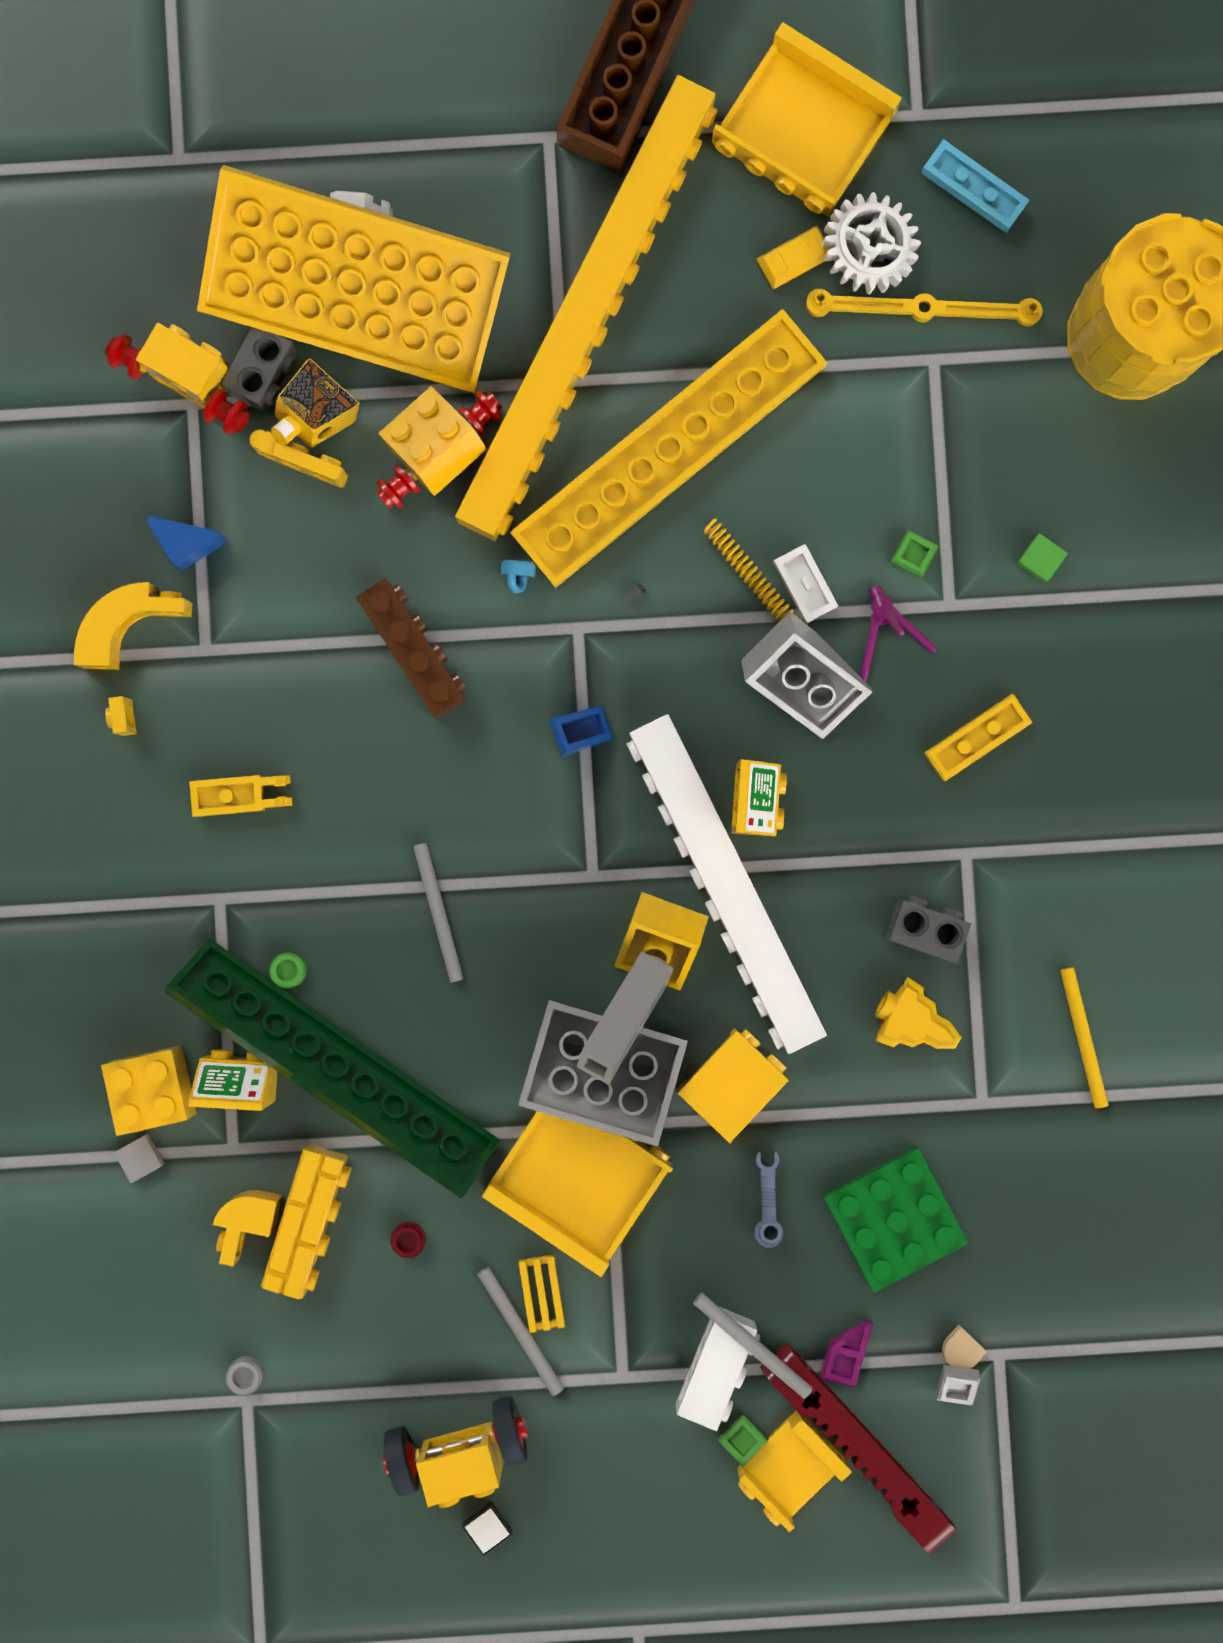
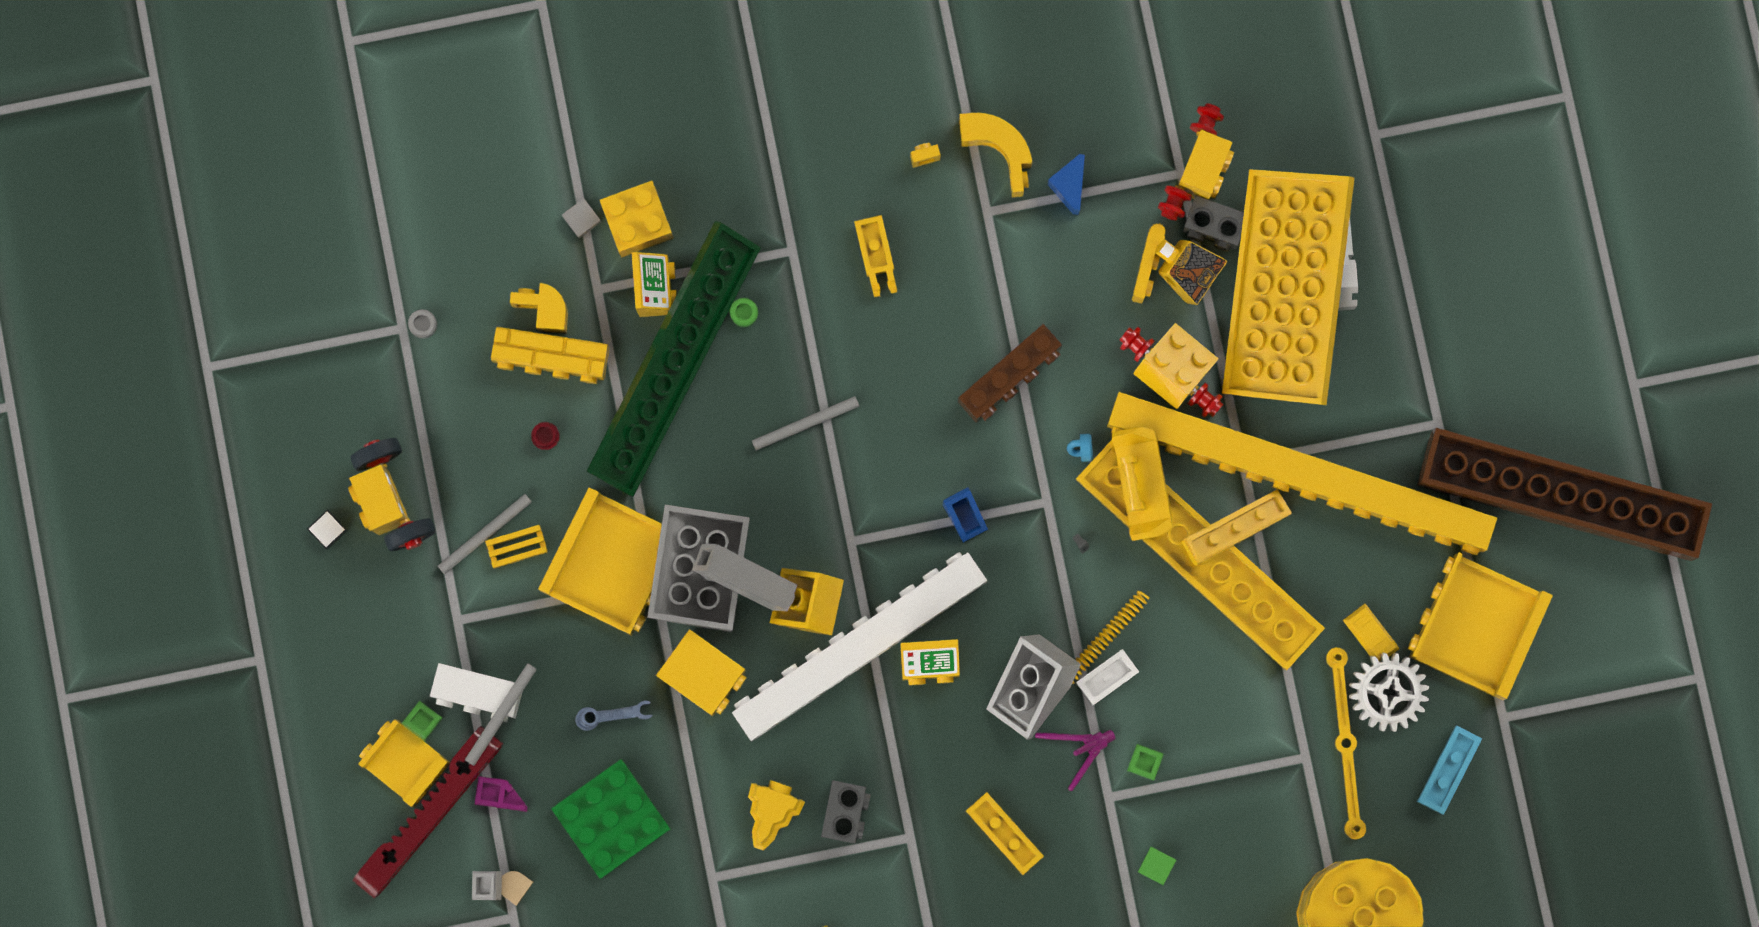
camera: 85 degrees right, 5 degrees down
none -> yellow piece [1112,426,1173,541]
none -> yellow tile [1181,489,1292,566]

